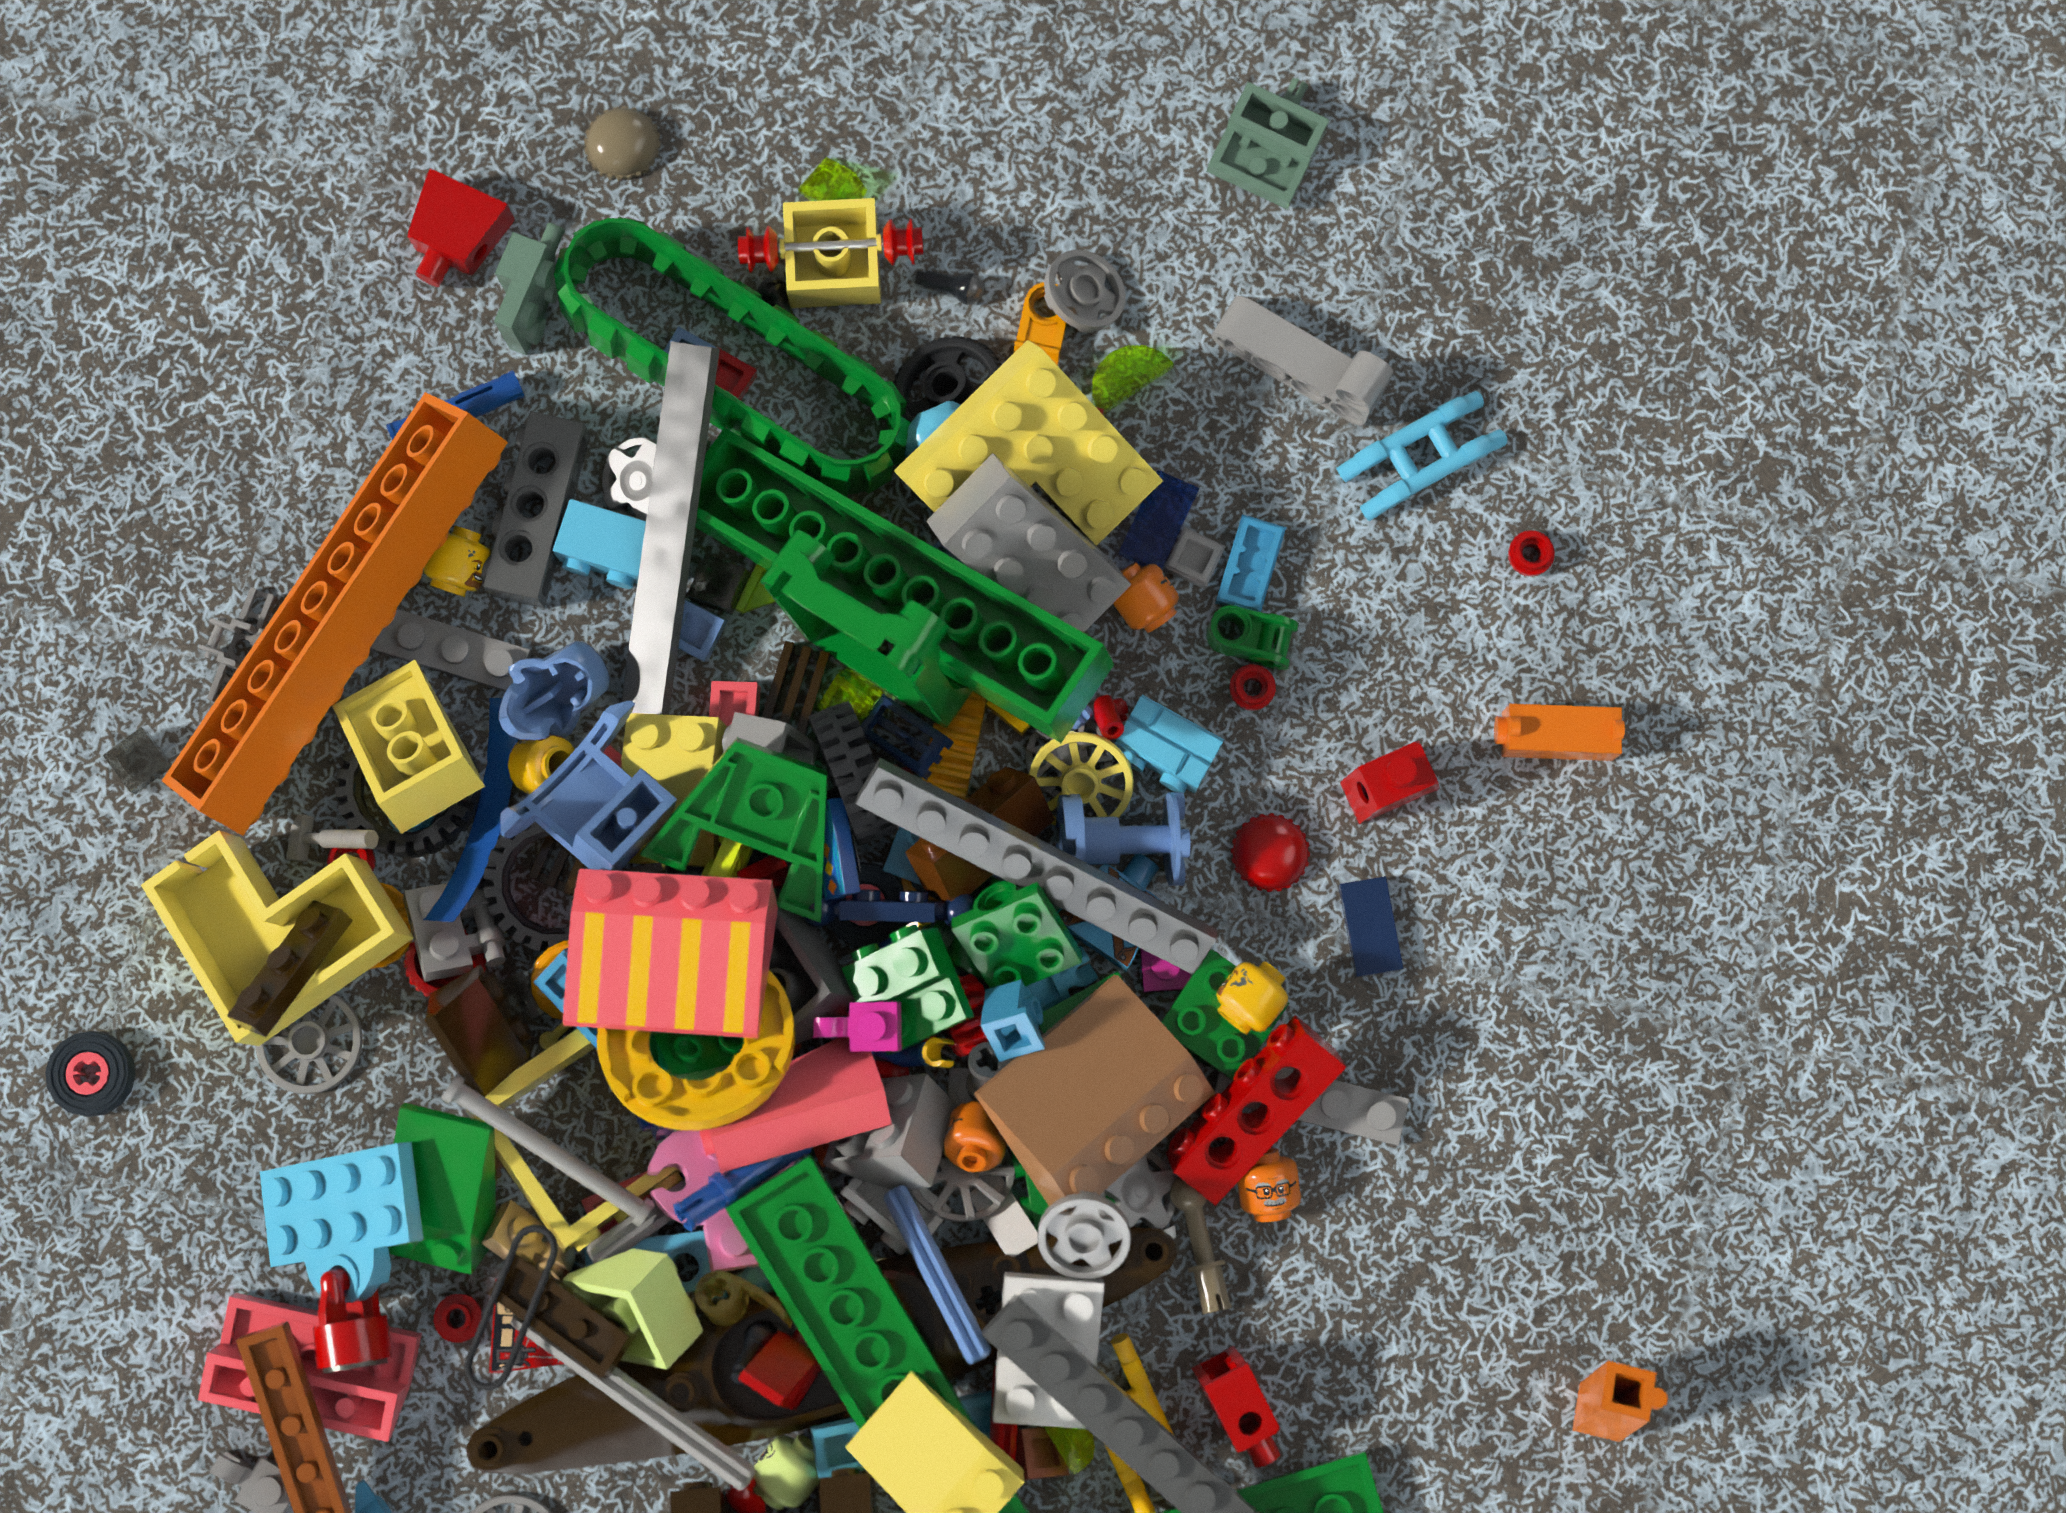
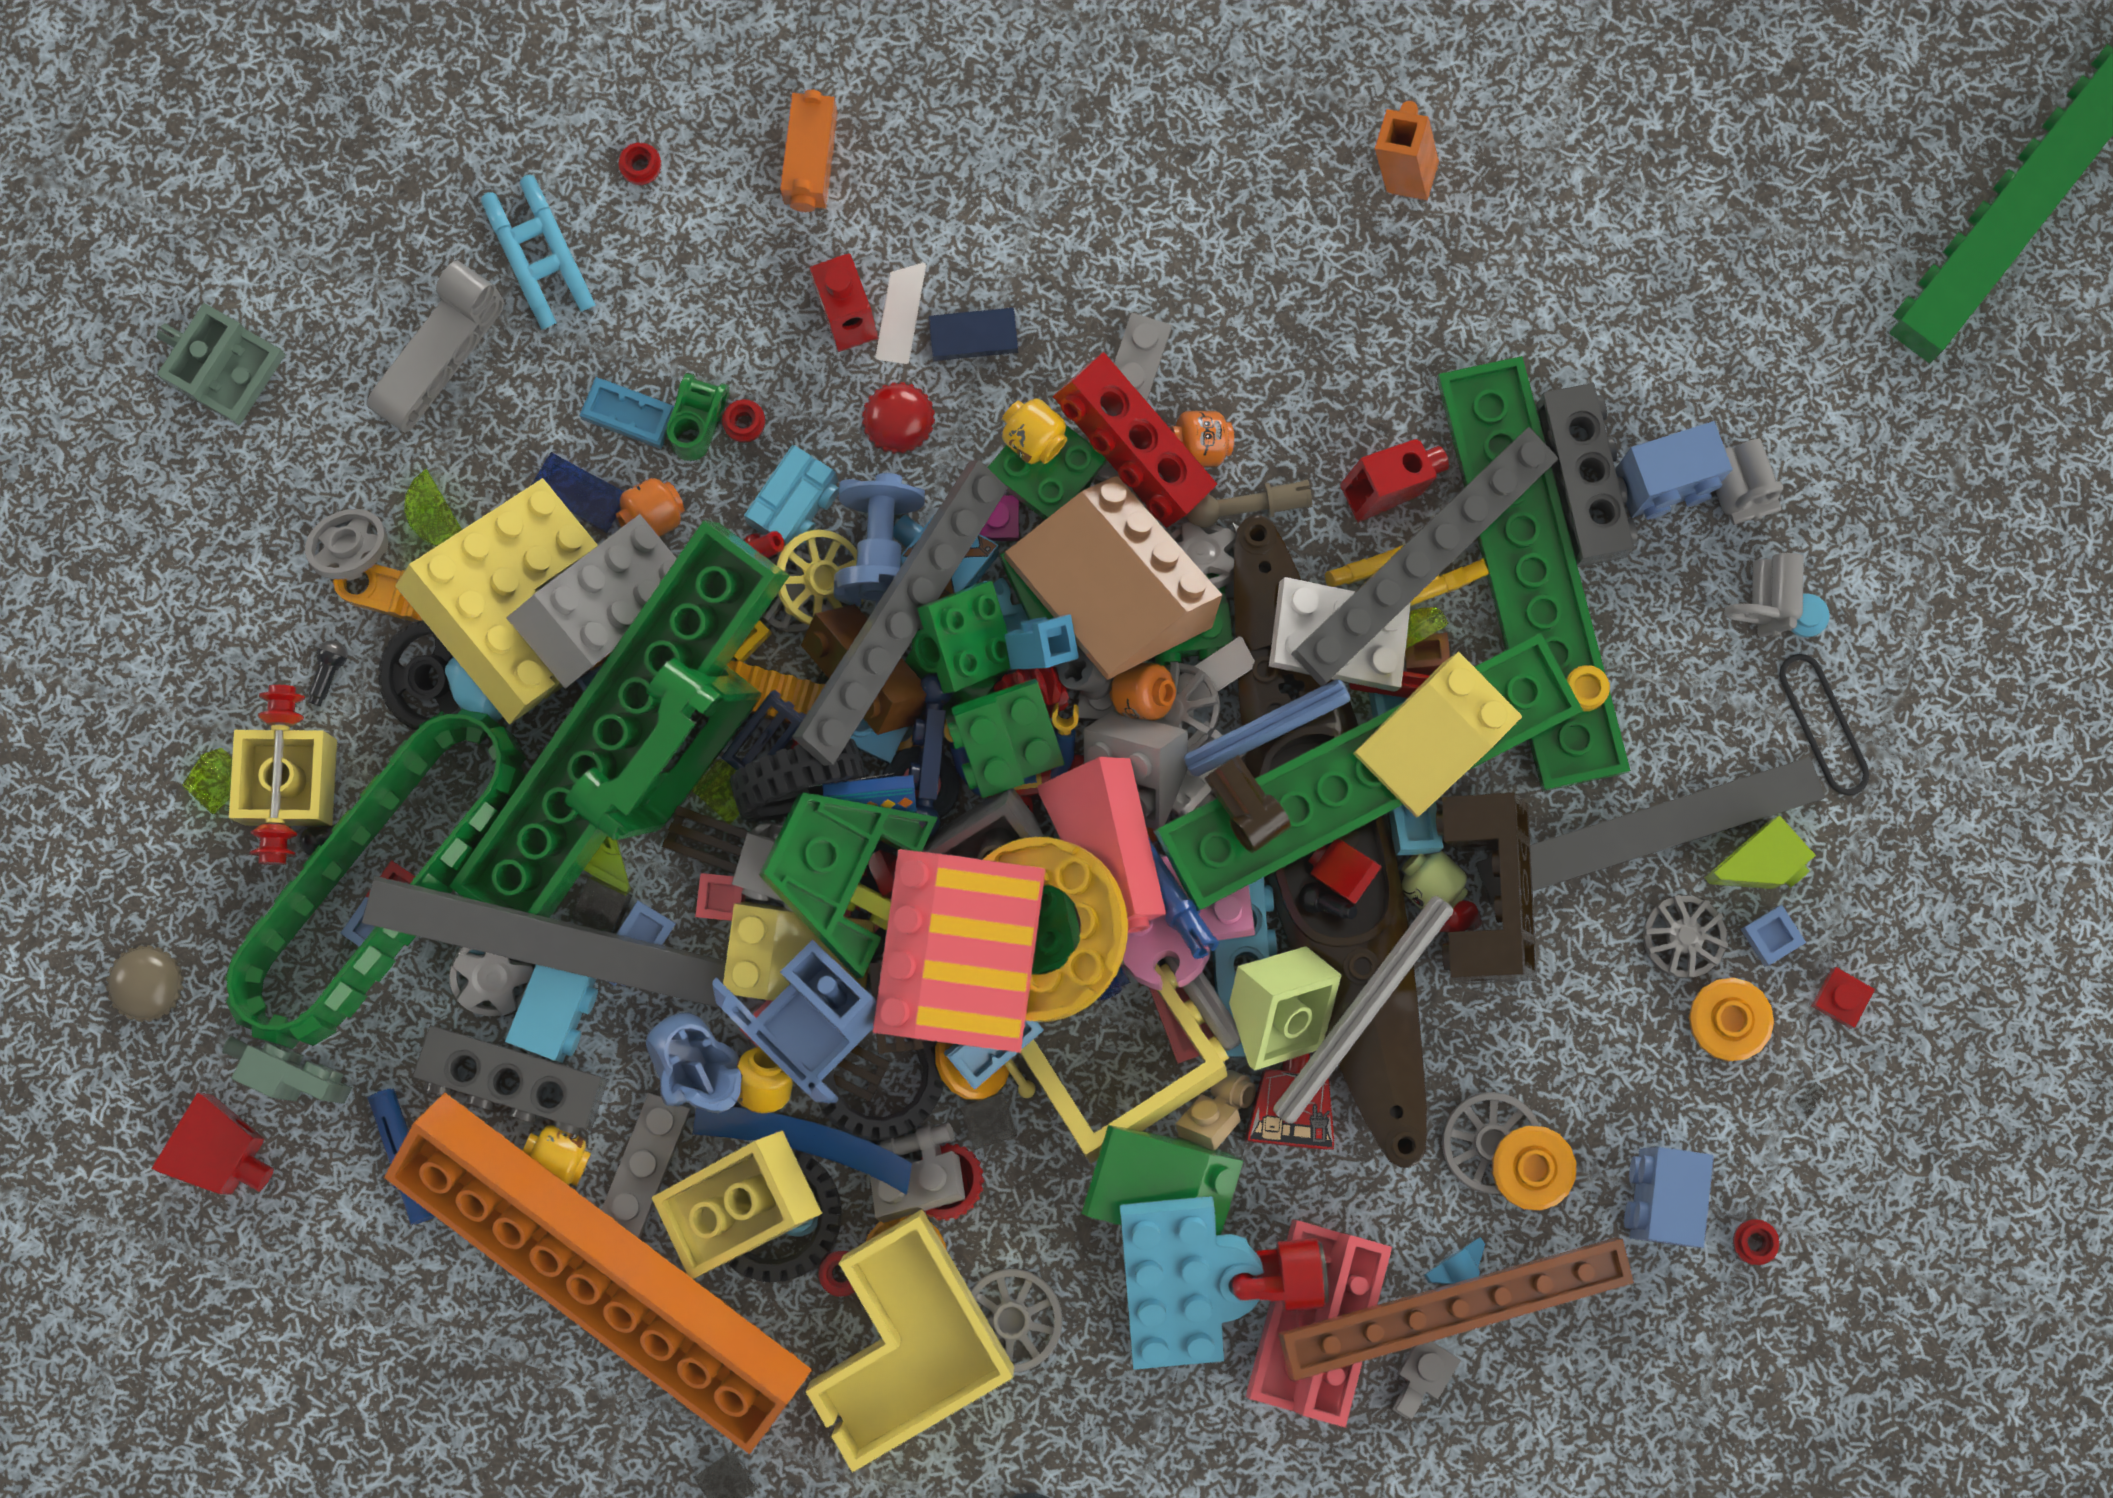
camera: 85 degrees left, 0 degrees up
light grey piece [198,587,277,702] -> none
dark brown plate [227,900,353,1037] -> none
light grey piece [286,814,379,862] -> none
dark brown slope [425,965,533,1097] -> none
red plate [434,1294,483,1343] -> none
light grey bar [440,1074,655,1227] -> none
black piece [464,1224,558,1391] -> none
dark brown plate [487,1252,636,1379] -> none
clear yellow panel [694,1270,793,1329] -> none
dark pink plate [814,1002,902,1052] -> none
light grey wheel [1038,1191,1131,1279] -> none
light grey tile [1164,527,1226,590] -> none
none -> white sticker [876,263,926,364]
none -> dark brown piece [1204,755,1291,853]

